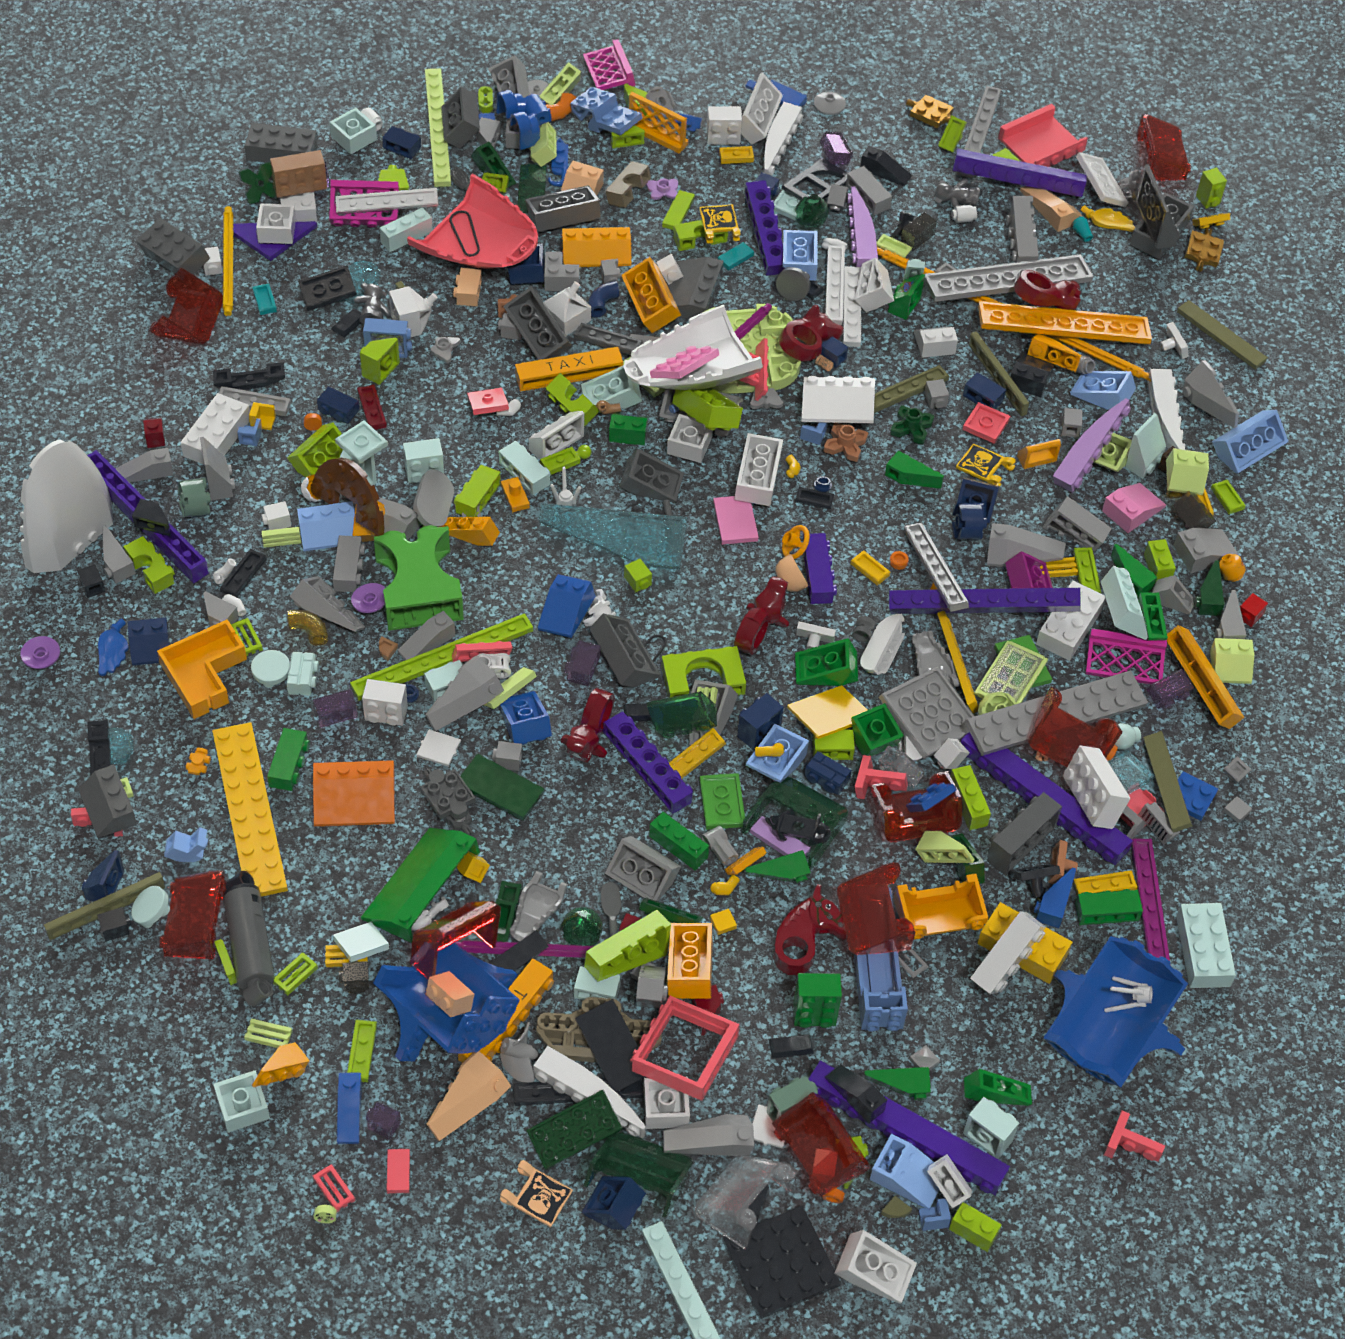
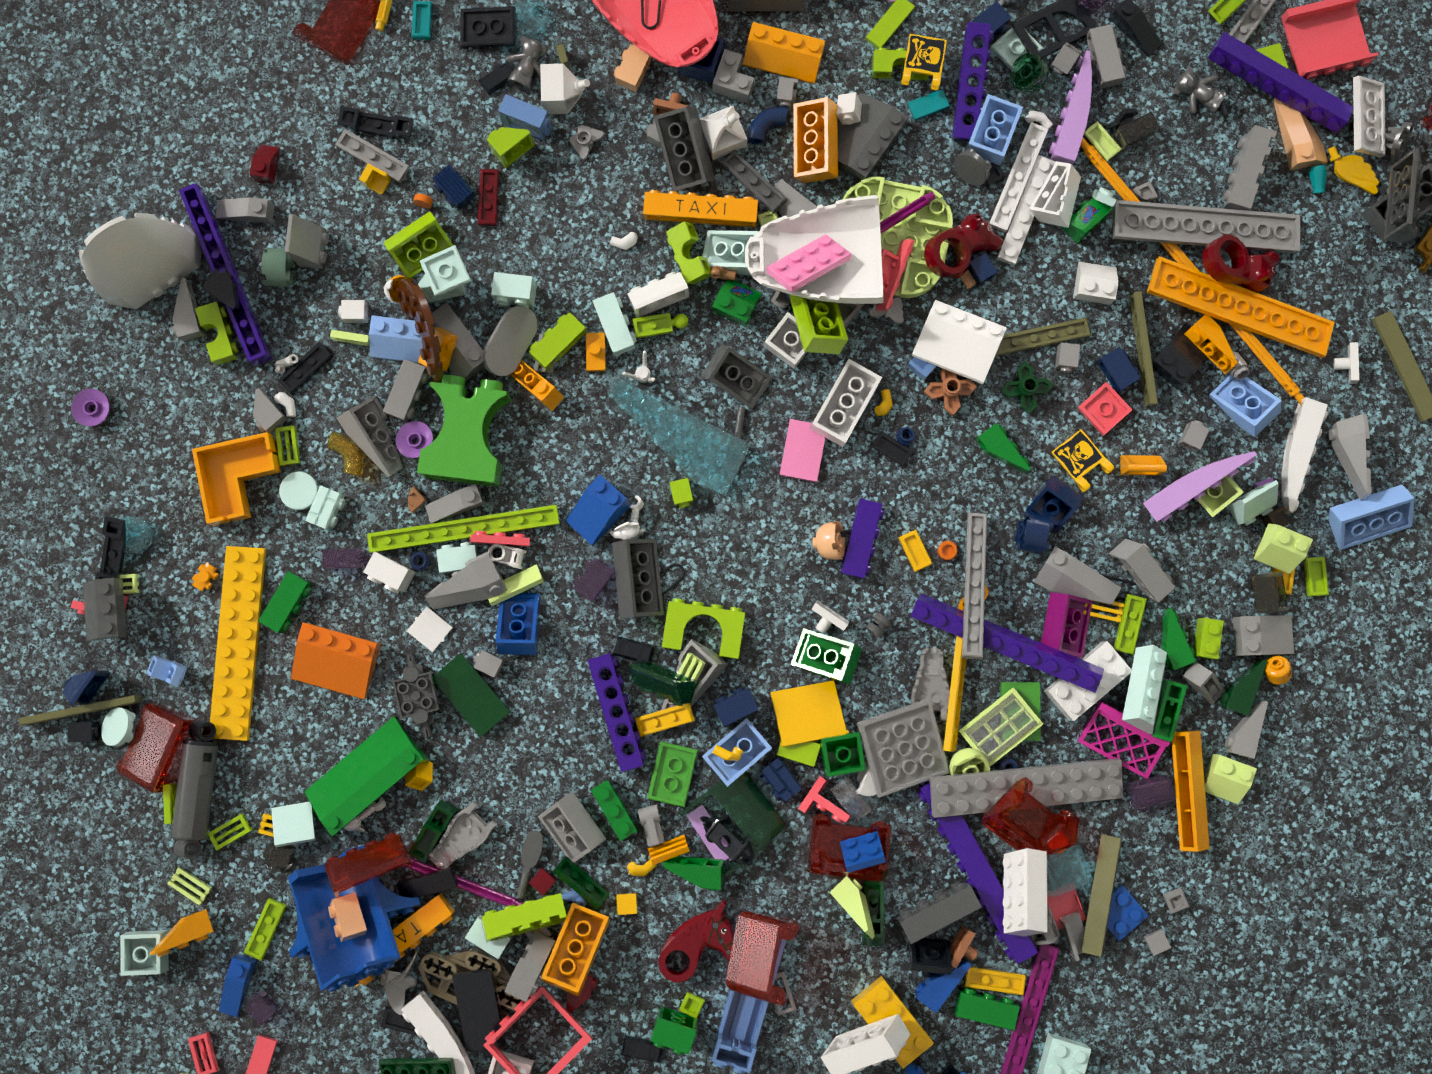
camera: 25 degrees right, 30 degrees up
black brick [77,564,106,598] -> none
blue animal [98,619,129,676] -> none
dark blue slope [127,617,170,666] -> none
white brick [181,393,250,465] -> none
medium blue panel [238,419,262,446] -> none
light nougat wedge [427,1051,511,1141] -> none
coral plate [467,388,509,415] -> none
dark red animal [560,688,615,763] -> none
clear green cylinder [560,906,603,946] -> none
dark red animal [734,576,790,655] -> none
light orange piece [782,525,810,559] -> none
white brick [860,614,905,675] -> none
light orange windscreen [893,874,988,940] -> none
white brick [934,738,970,769] -> none
lime arch [949,765,991,830] -> none
white brick [951,205,977,223] -> none
bright pink slope [1102,483,1166,533] -> none
light aqua piece [1109,723,1141,750] -> none
red brick [1240,593,1268,627] -> none

